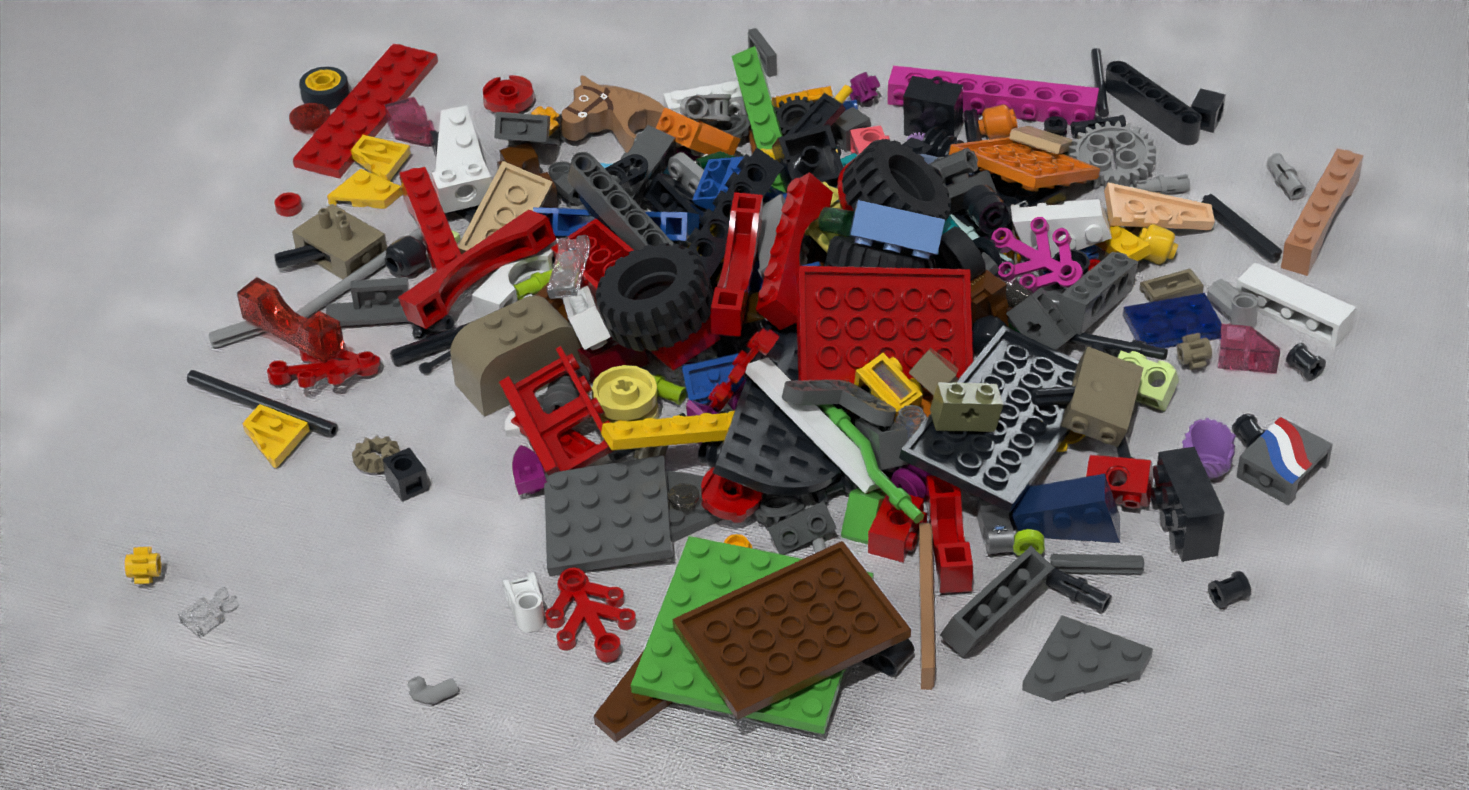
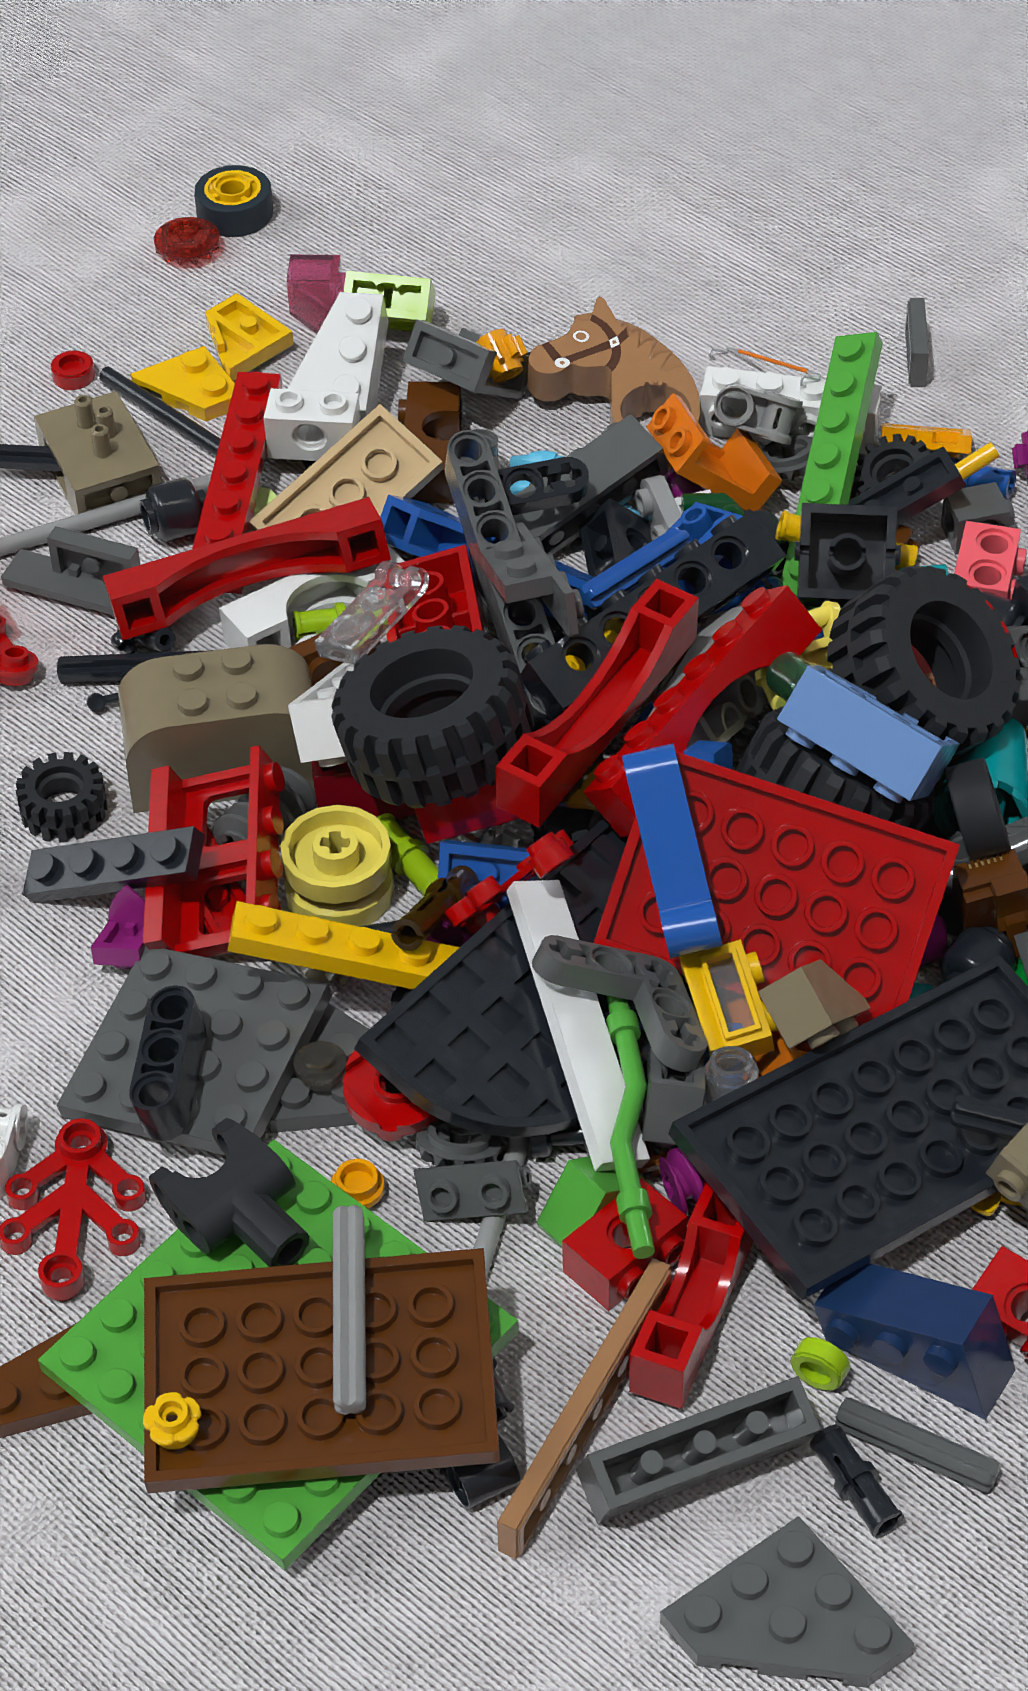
camera: 25 degrees right, 5 degrees up
red plate [293,43,438,179] -> none
red plate [483,75,535,113] -> none
olive brick [930,382,1003,432] -> none
flat silver leg [977,498,1014,554] -> none
none -> black tyre [15,752,108,843]
none -> black plate [22,826,205,903]
none -> black bar [99,366,221,456]
none -> black beam [129,985,207,1142]
none -> yellow plate [143,1392,201,1450]
none -> black connector [149,1118,310,1267]
none -> light grey axle [333,1205,366,1415]
none -> brick [344,271,436,332]
none -> dark brown pin [391,865,479,951]
none -> dark grey bracket [480,522,584,637]
none -> blue axle [579,527,690,610]
none -> blue beam [622,743,723,959]
none -> piece [708,347,821,388]

